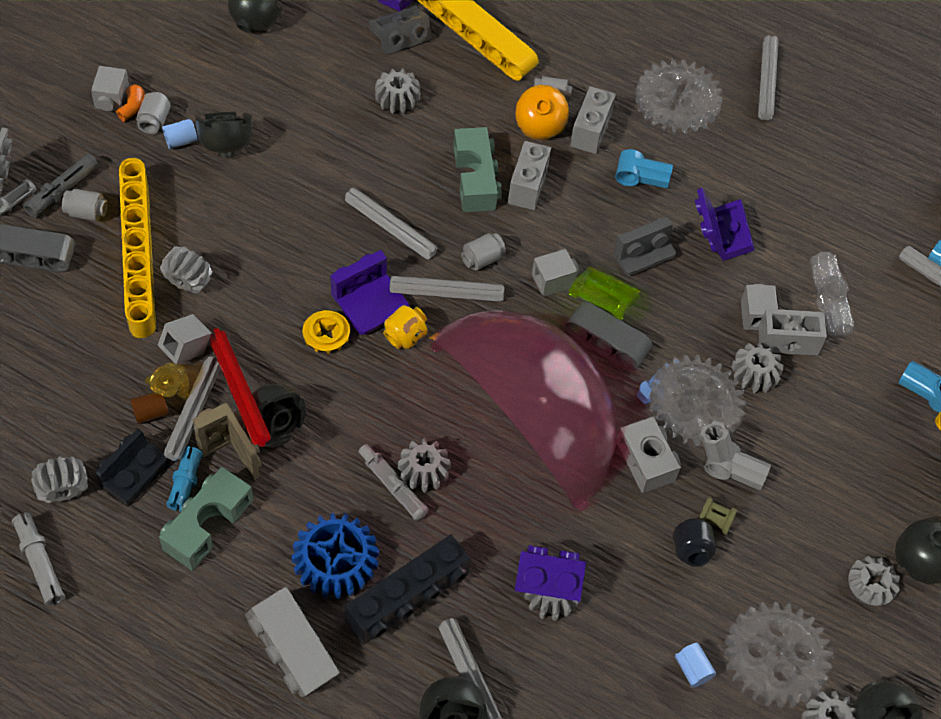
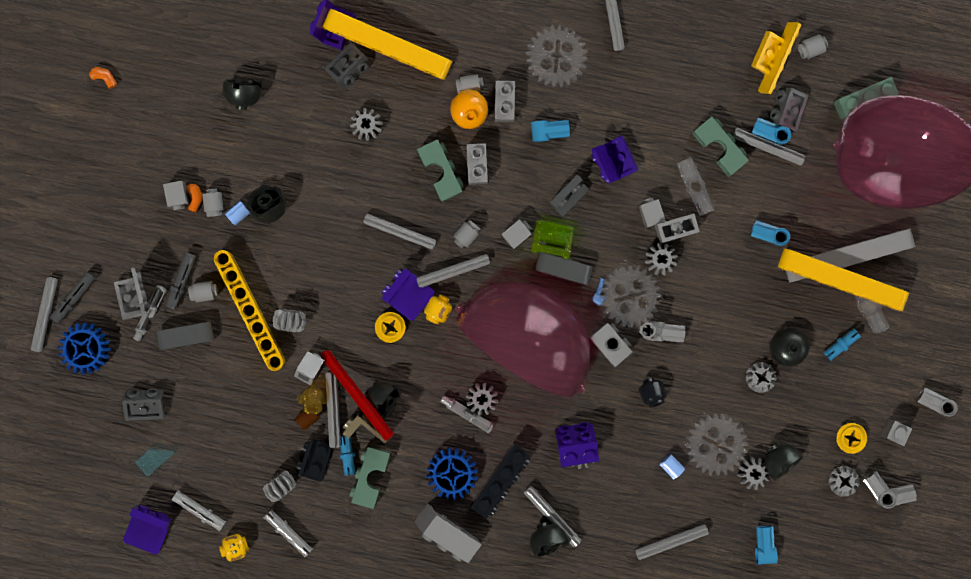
camera: 15 degrees left, 30 degrees up
olive bush [699,497,737,535] -> none
none -> sand green arch [692,117,749,177]

